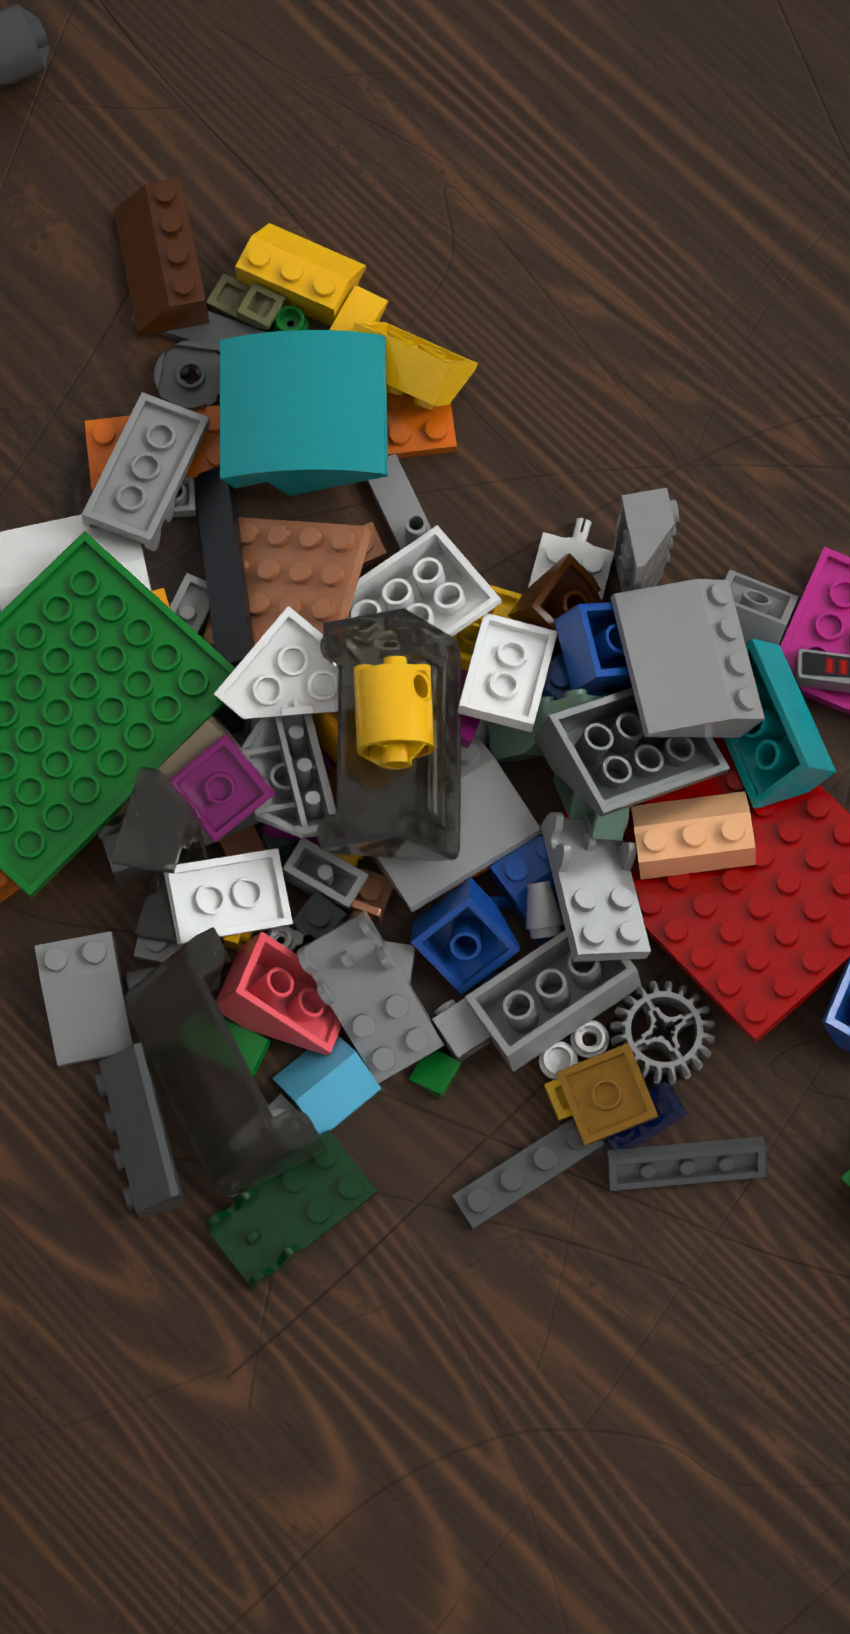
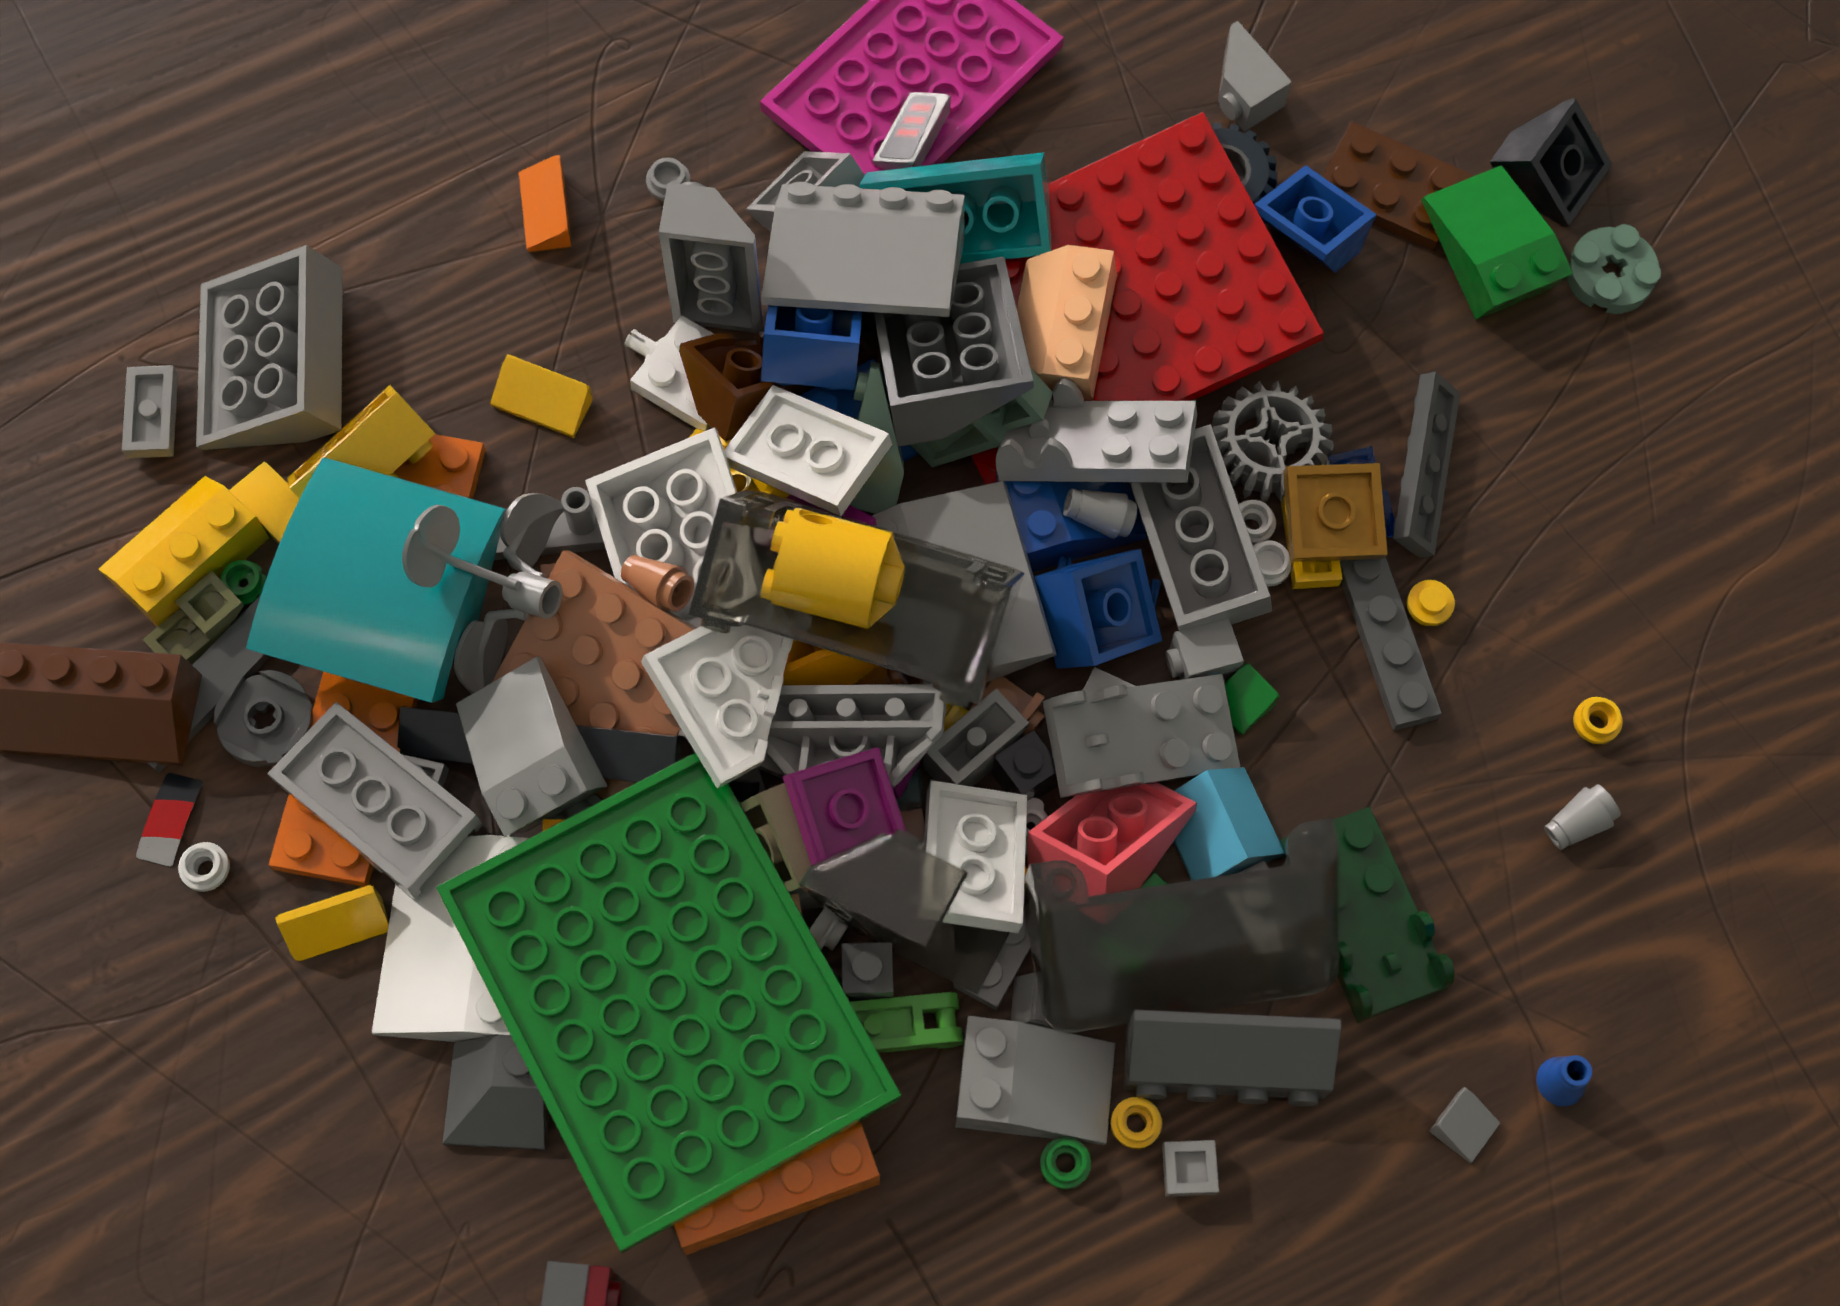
camera: 75 degrees left, 5 degrees down
none -> light grey plate [122,365,178,458]
none -> sticker [136,773,203,867]
none -> white plate [178,842,230,892]
none -> light grey slope [196,245,343,450]
none -> yellow slope [275,885,389,961]
none -> light grey plant [402,493,564,694]
none -> light grey slope [456,657,608,837]
none -> yellow slope [490,355,593,438]
none -> orange slope [519,155,572,252]
none -> nougat cone [621,555,694,612]
none -> light grey plate [646,158,691,201]
none -> bright green plate [850,992,964,1053]
none -> green plate [1040,1137,1091,1189]
none -> yellow plate [1111,1097,1162,1149]
none -> light grey plate [1162,1140,1219,1197]
none -> yellow plate [1407,580,1455,626]
none -> light grey slope [1429,1087,1500,1163]
none -> blue cone [1536,1055,1592,1106]
none -> light grey cone [1544,784,1621,850]
none -> yellow plate [1573,697,1623,744]

